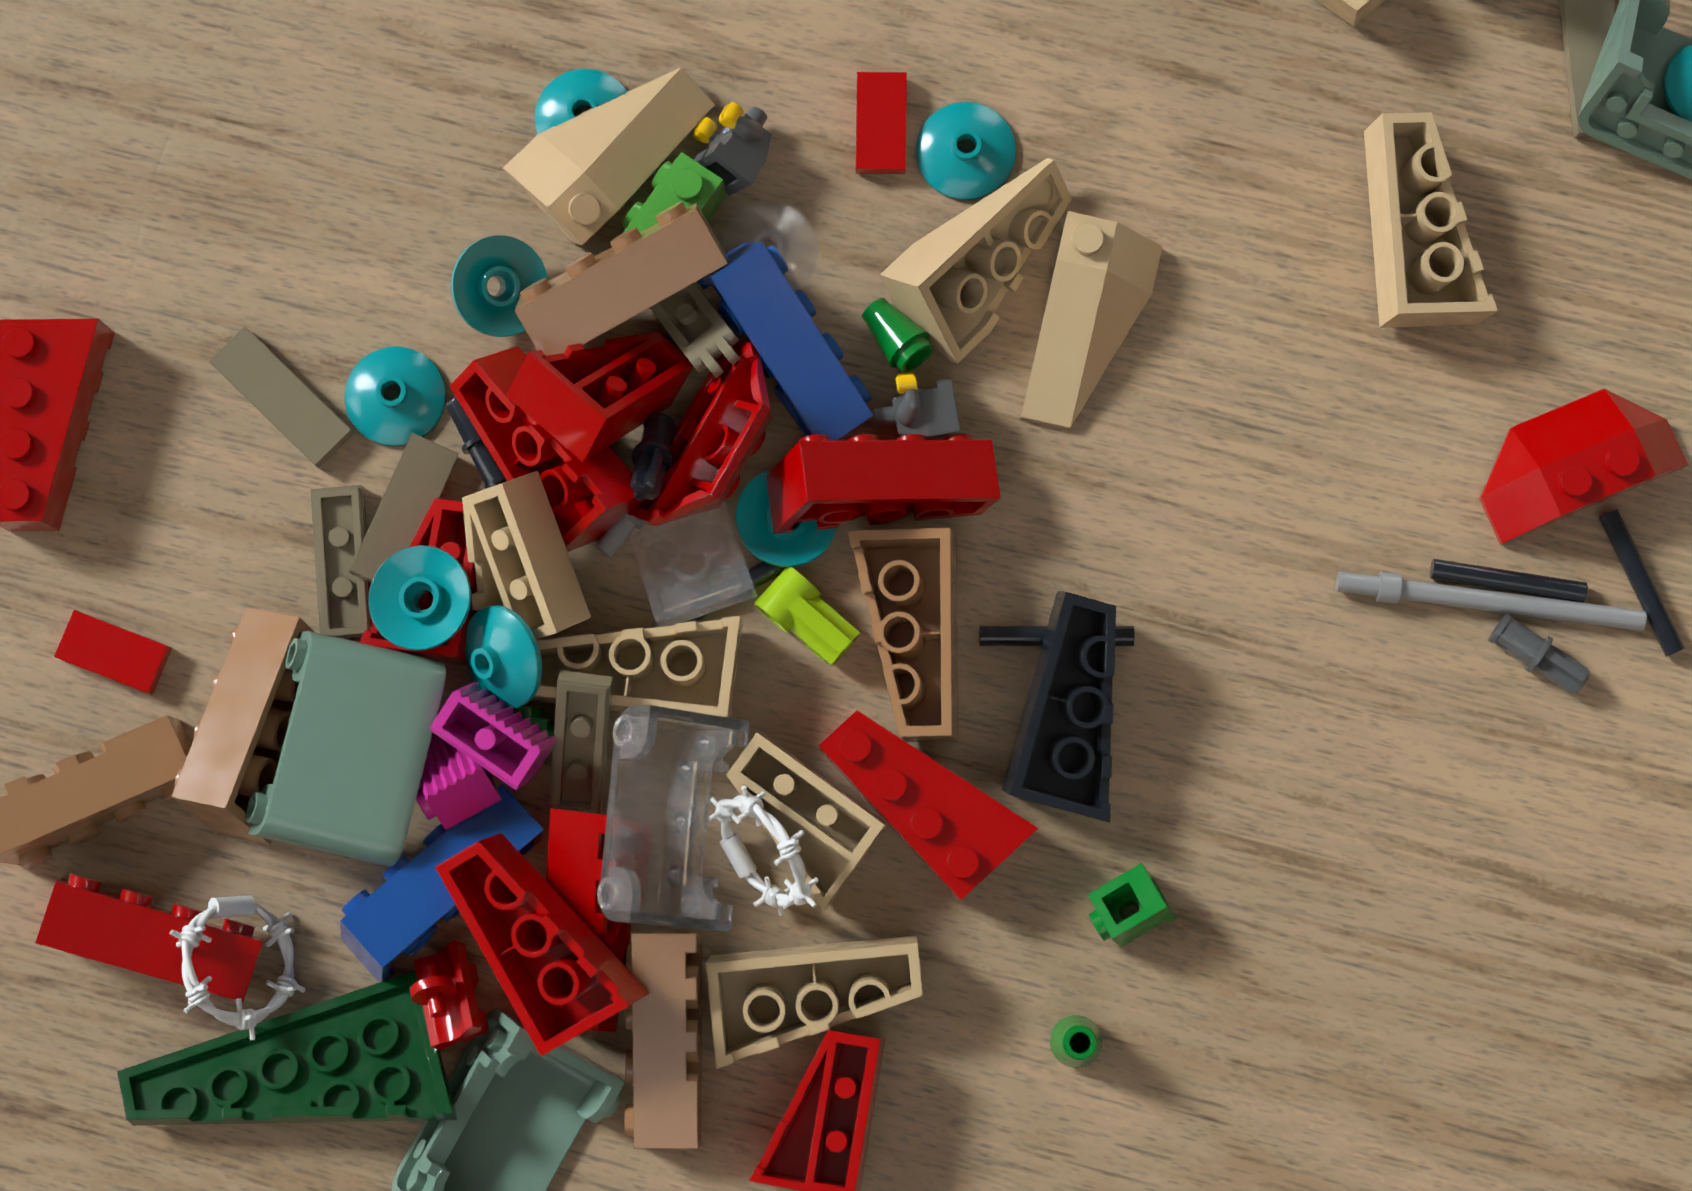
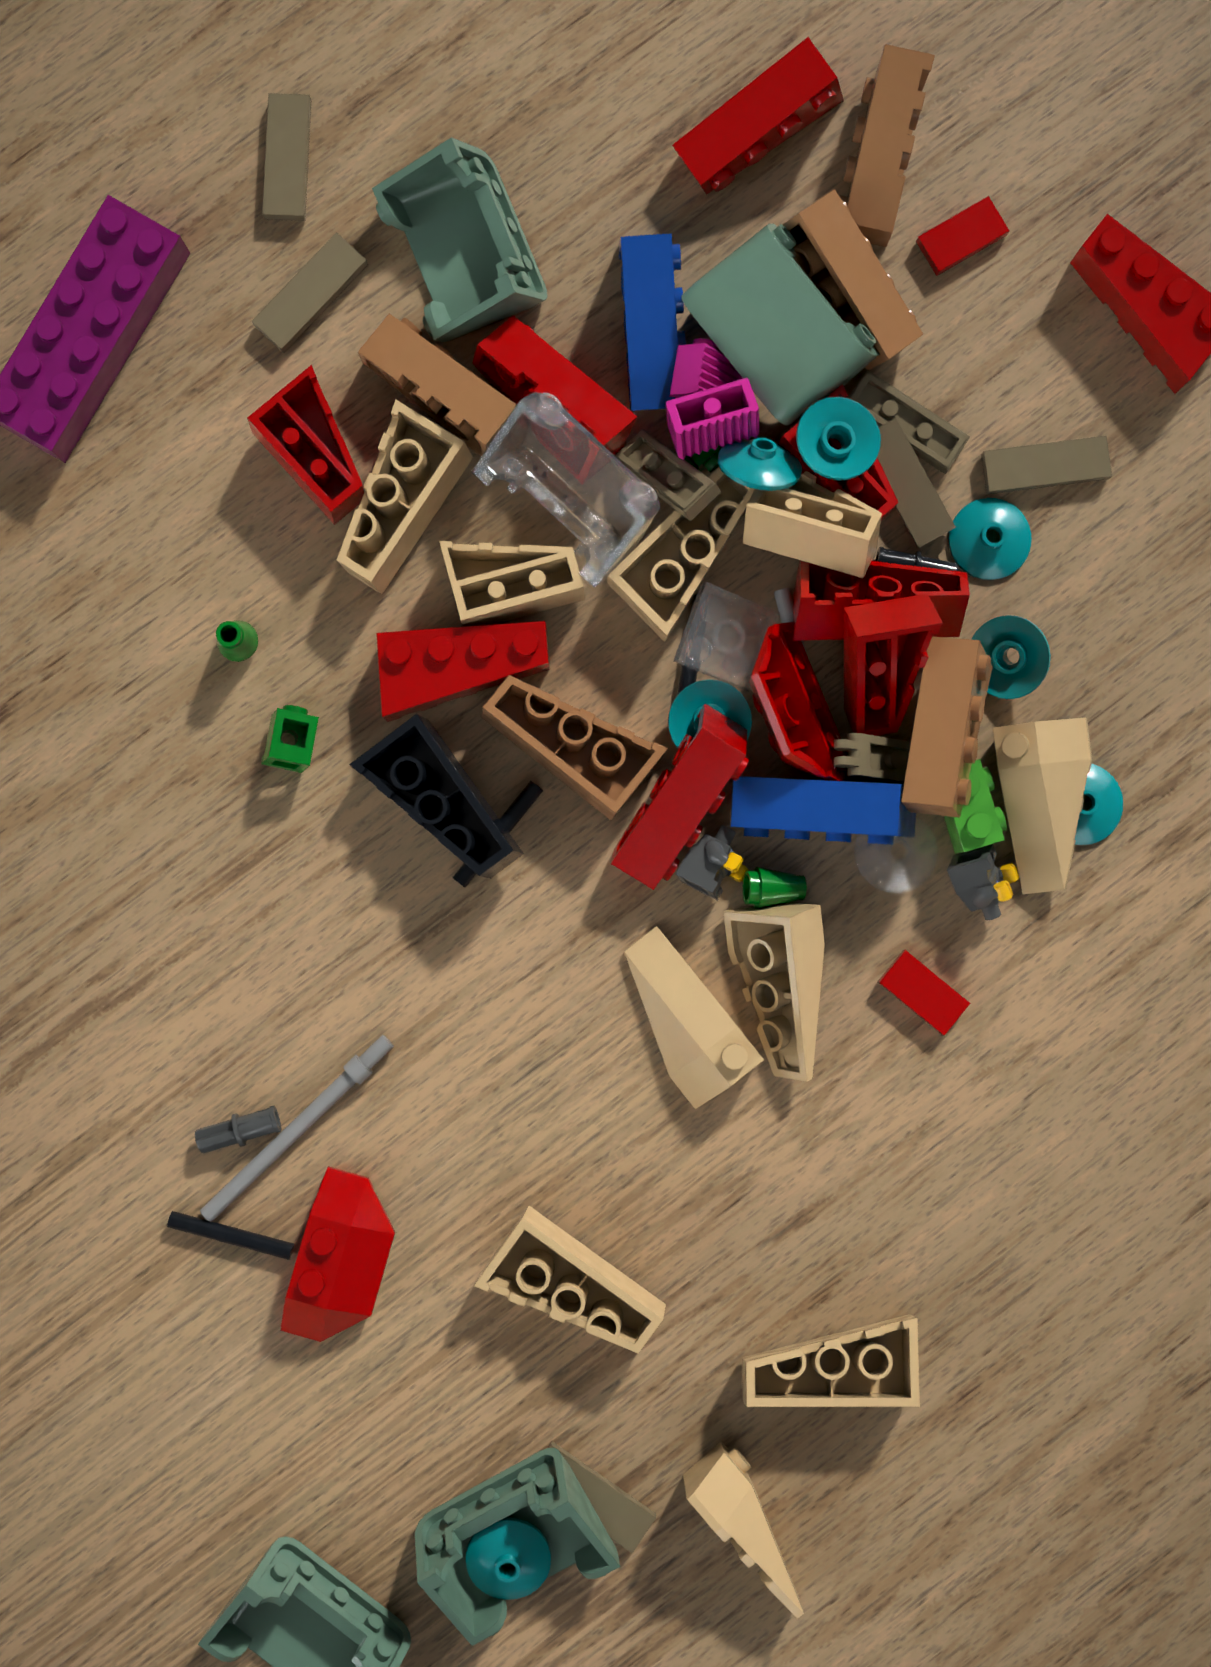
camera: 120 degrees right, 5 degrees up
dark green wing [117,970,457,1126] -> none
white piece [170,895,306,1040] -> none
red hips [410,940,489,1050] -> none
red wedge [435,832,650,1056] -> none
black axle [630,413,676,501] -> none
white piece [709,786,819,916] -> none
lime piece [754,567,860,667] -> none
teal dish [916,102,1016,200] -> none
black bar [1430,558,1588,602] -> none

